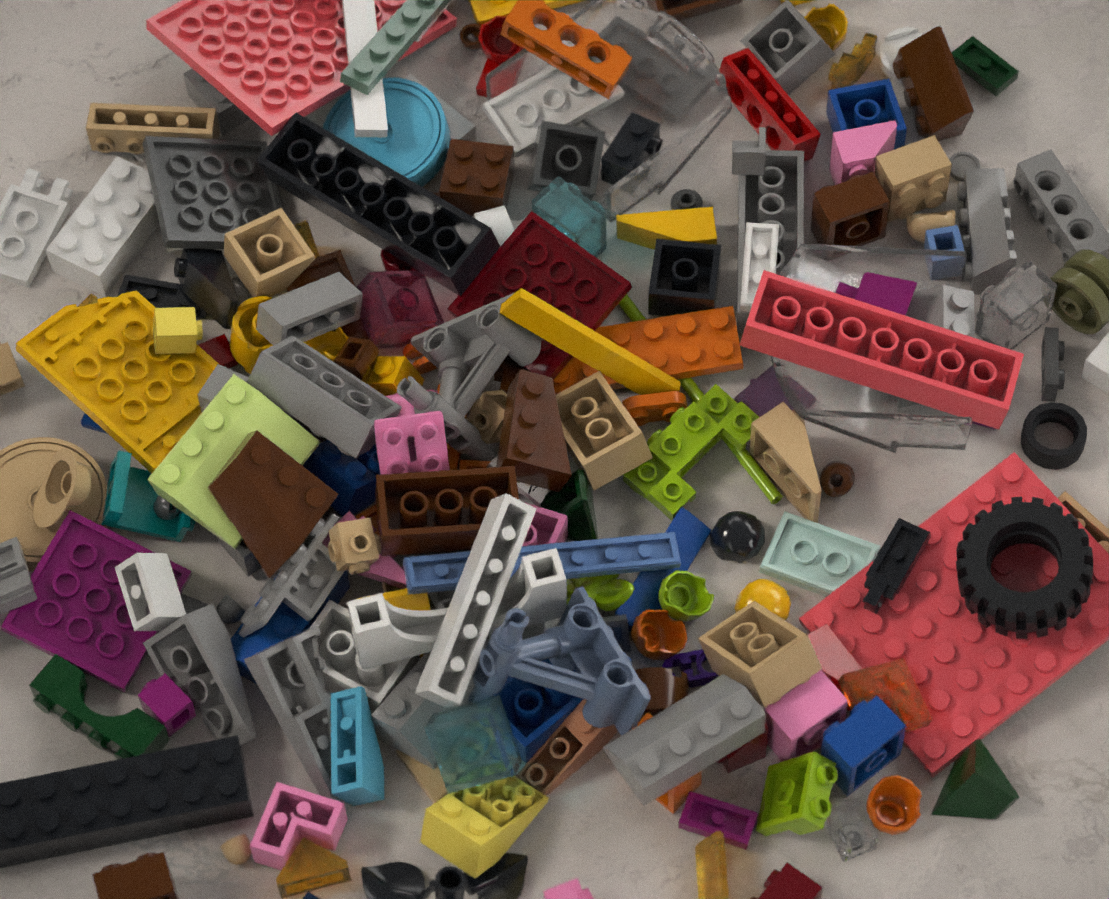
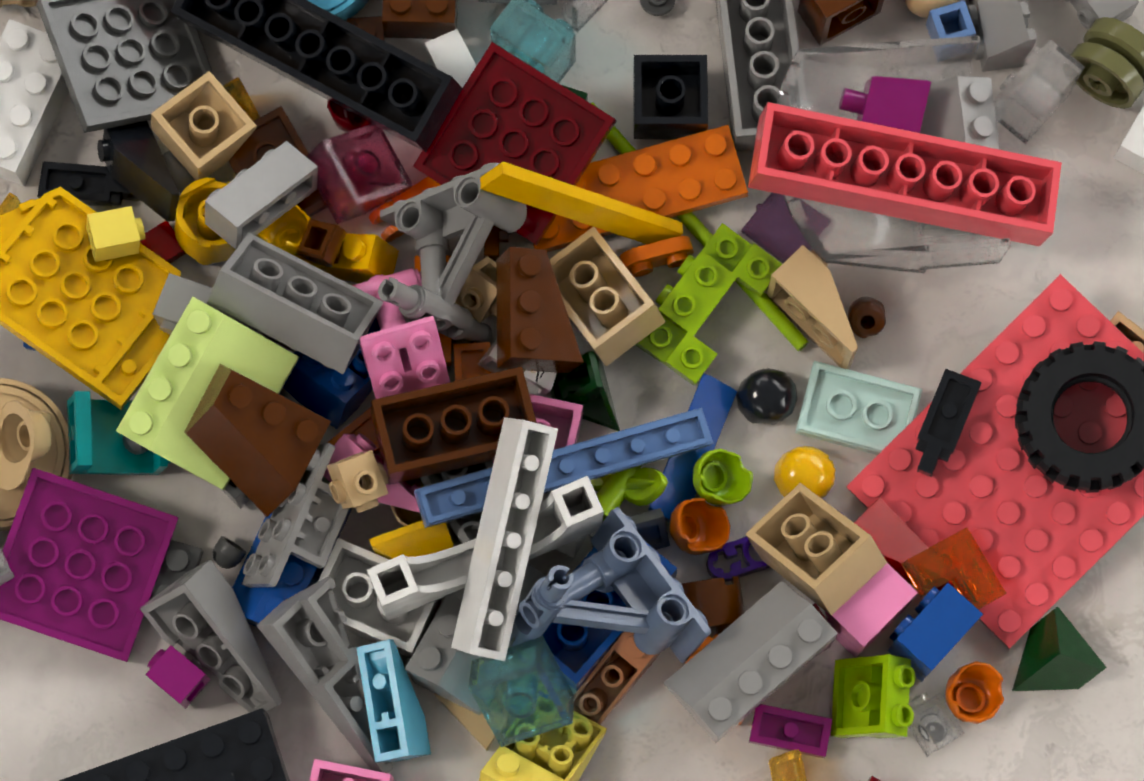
camera: 10 degrees left, 15 degrees up
dark green arch [29,654,170,759] -> none
white brick [115,553,186,631] -> none
yellow slope [616,207,717,250] -> none
white tile [740,222,779,312] -> none
black tyre [1021,402,1087,470] -> none
dark grey plate [1041,327,1065,402] -> none

